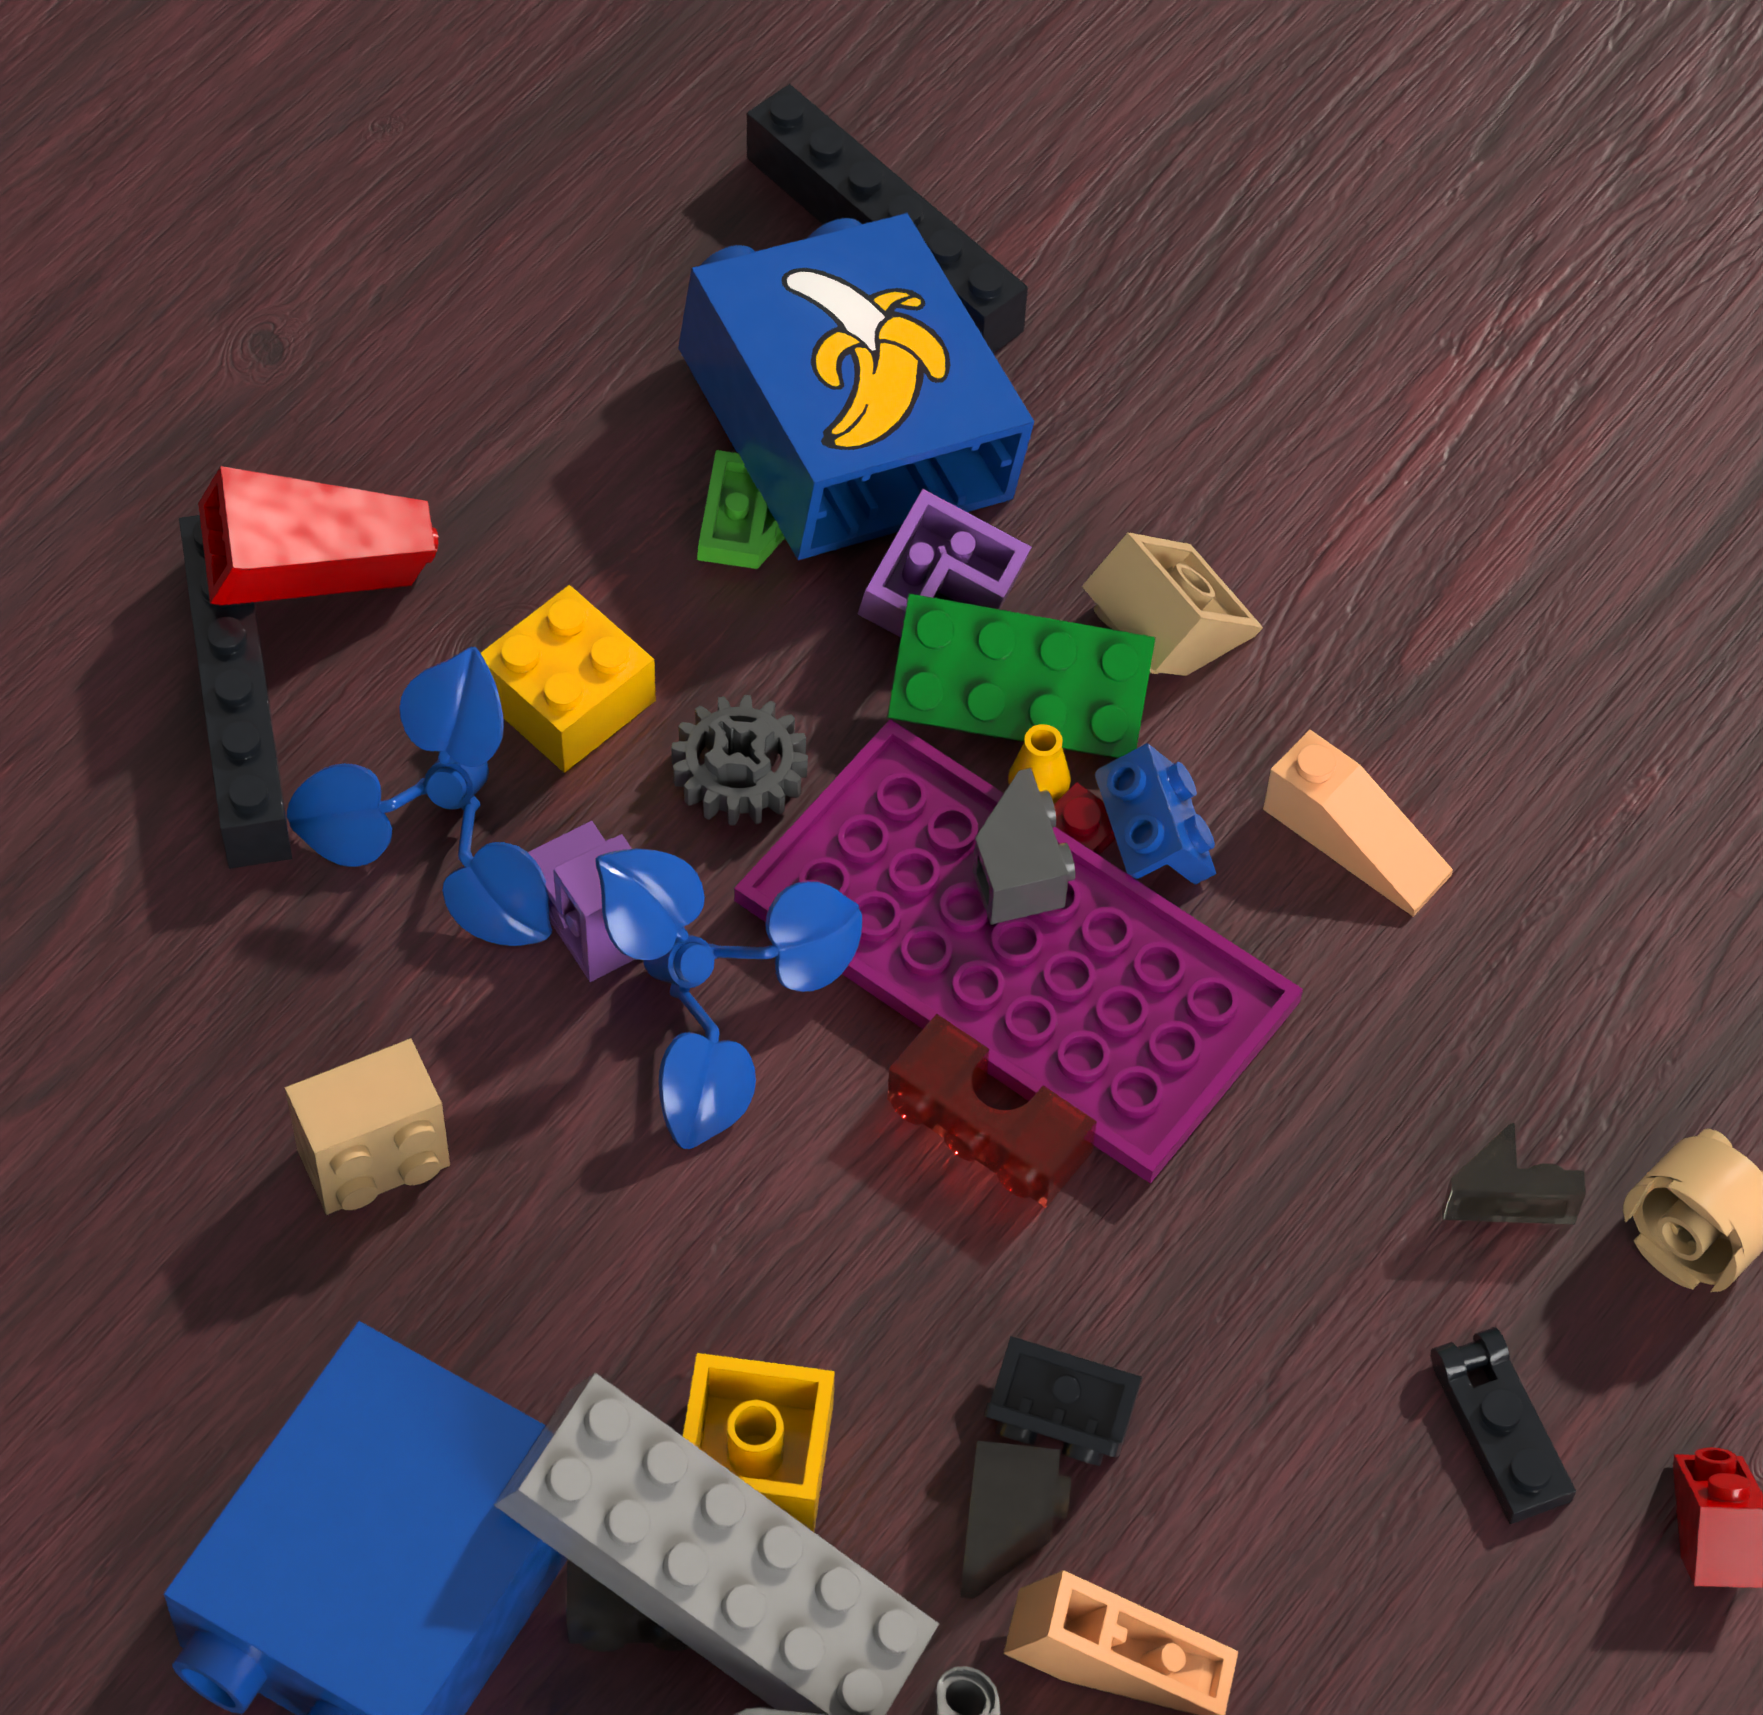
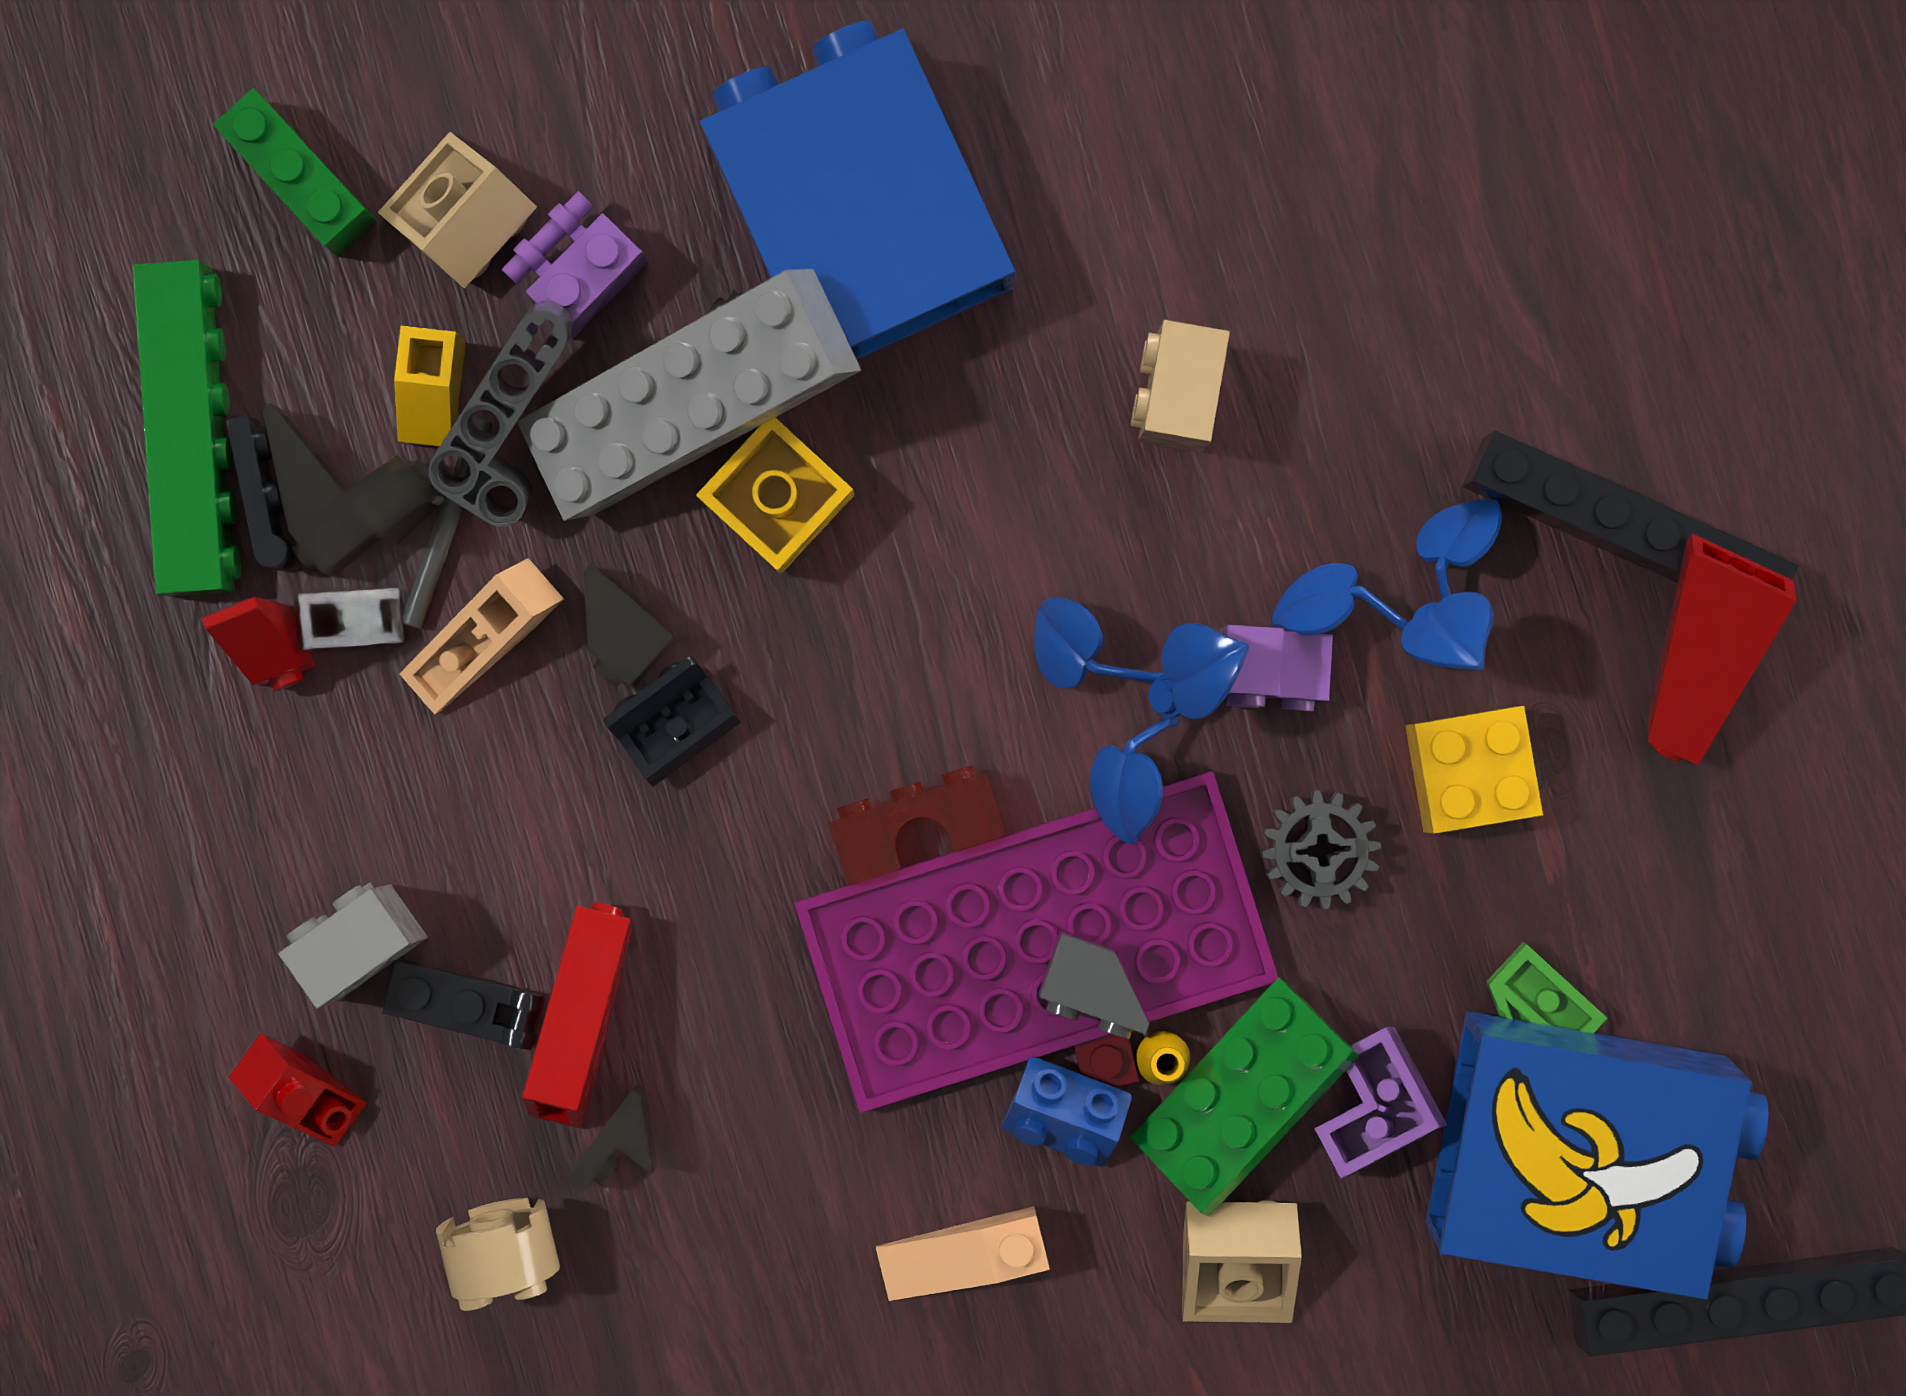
camera: 125 degrees right, 30 degrees up
none -> light grey brick [278,883,428,1009]
none -> red slope [522,902,632,1129]

